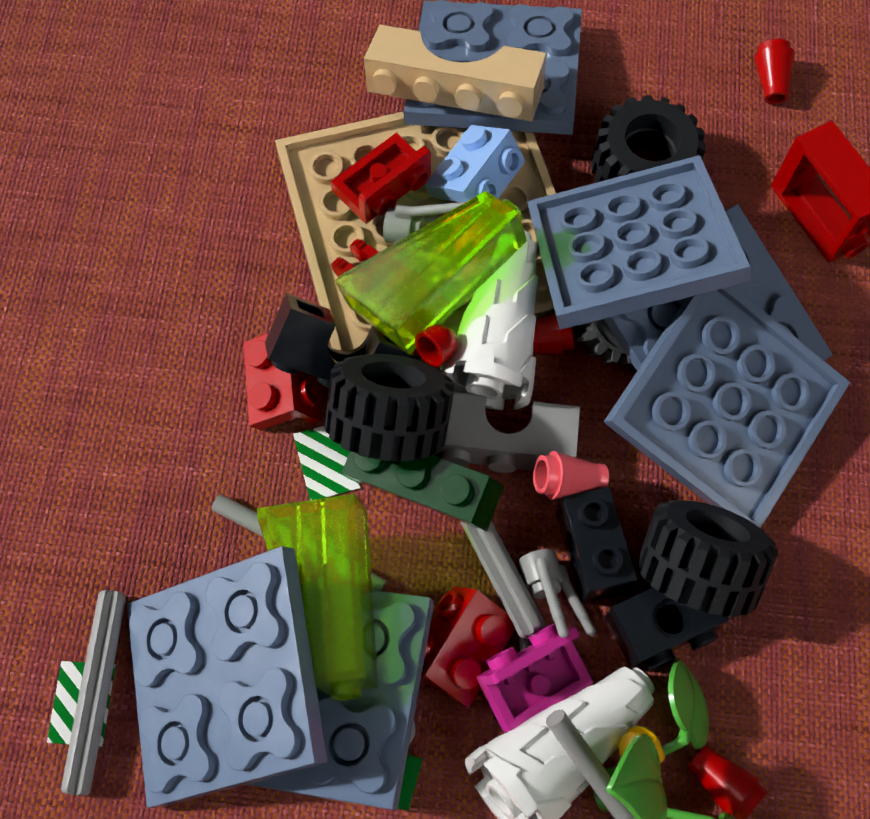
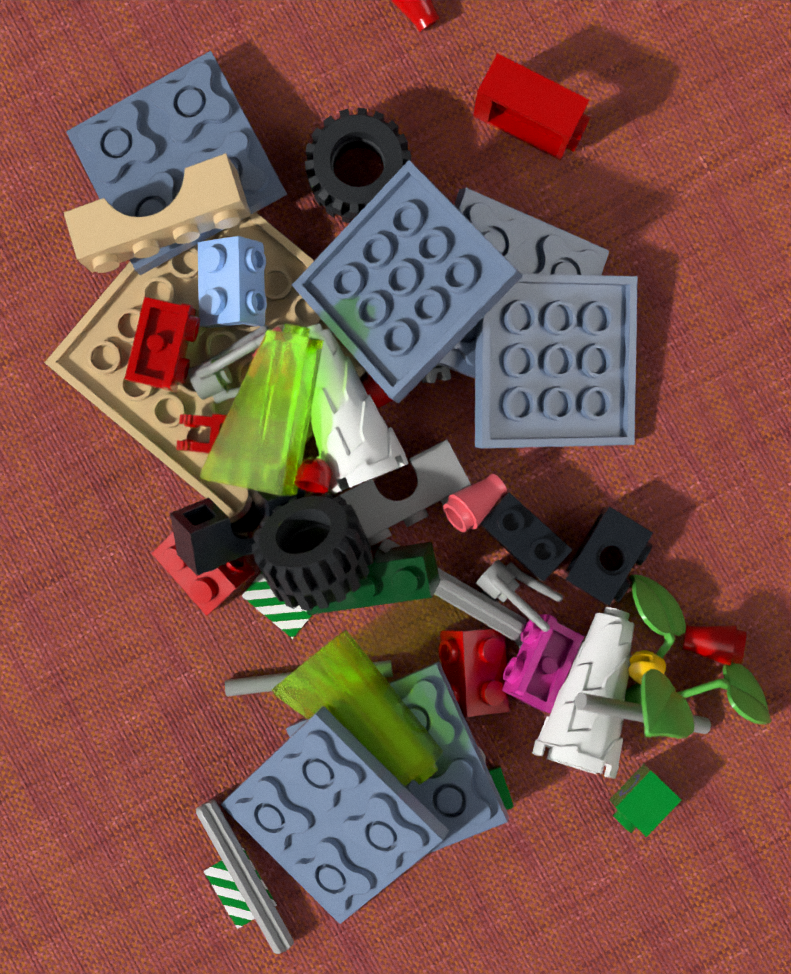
camera: 30 degrees left, 20 degrees up
black tyre [637,500,778,617] -> none

